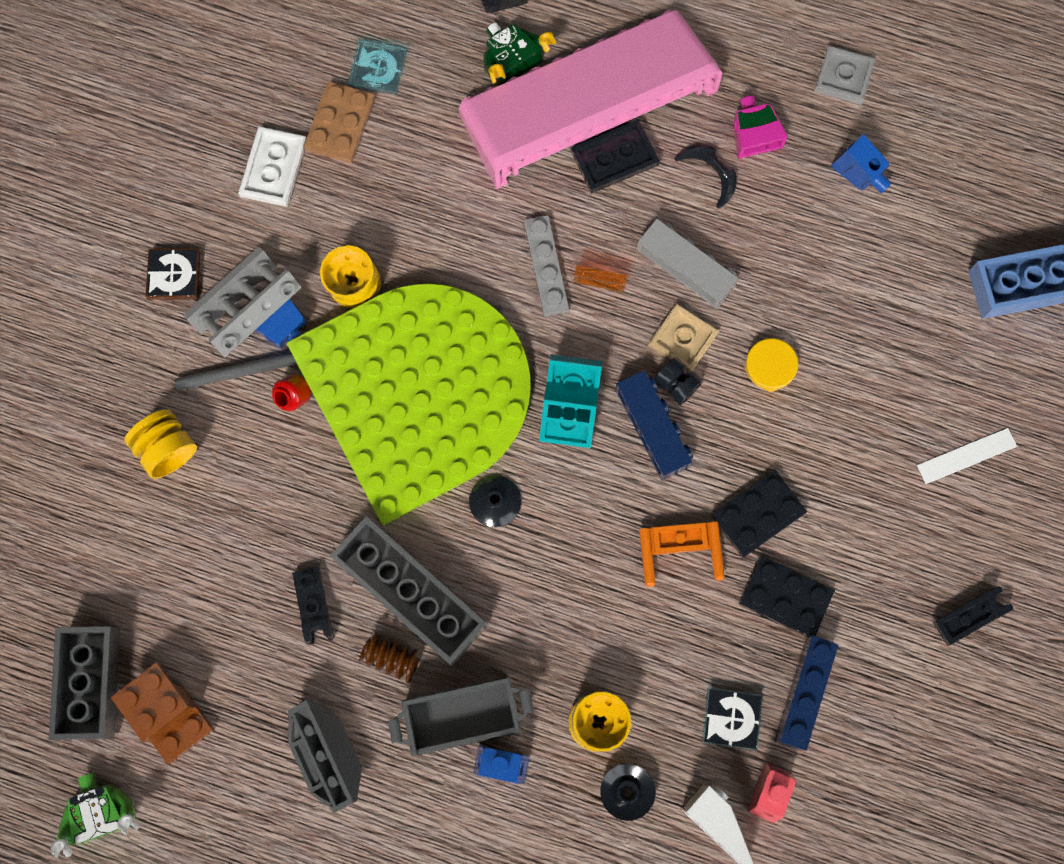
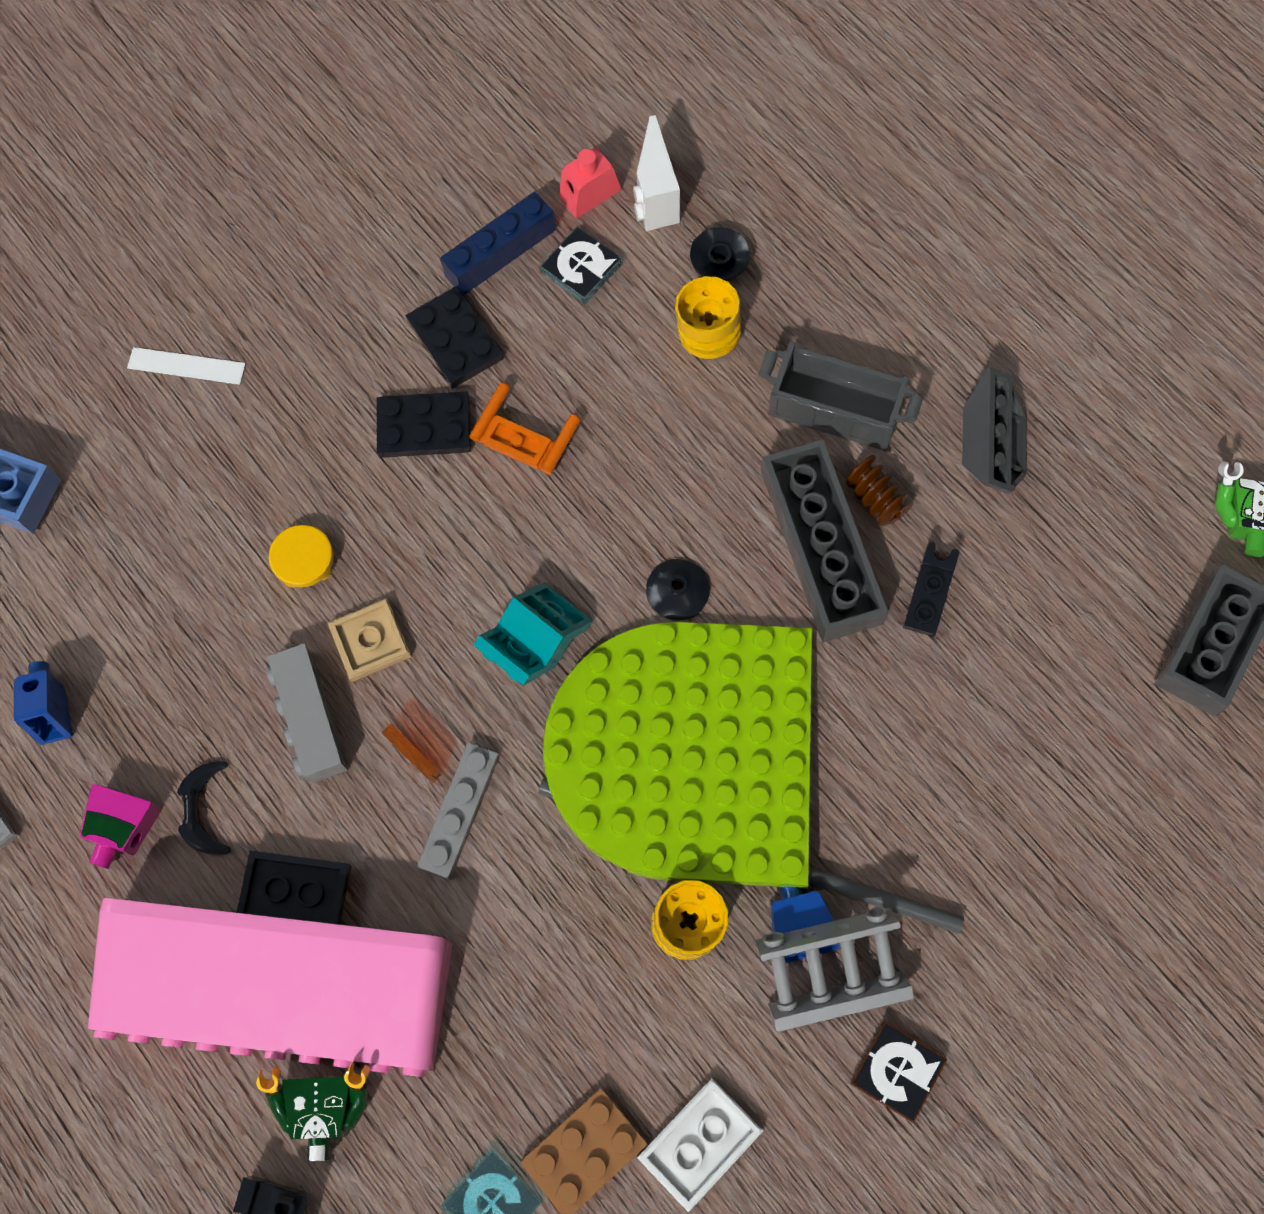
camera: 145 degrees left, 5 degrees down
dark orange bracket [111,663,214,765] -> none
yellow wheel [124,409,197,479] -> none
red head [272,374,311,412] -> none
blue torso [473,746,530,784] -> none
dark blue brick [615,370,693,481] -> none
black wheel [654,356,703,406] -> none
black plate [933,586,1013,646] -> none

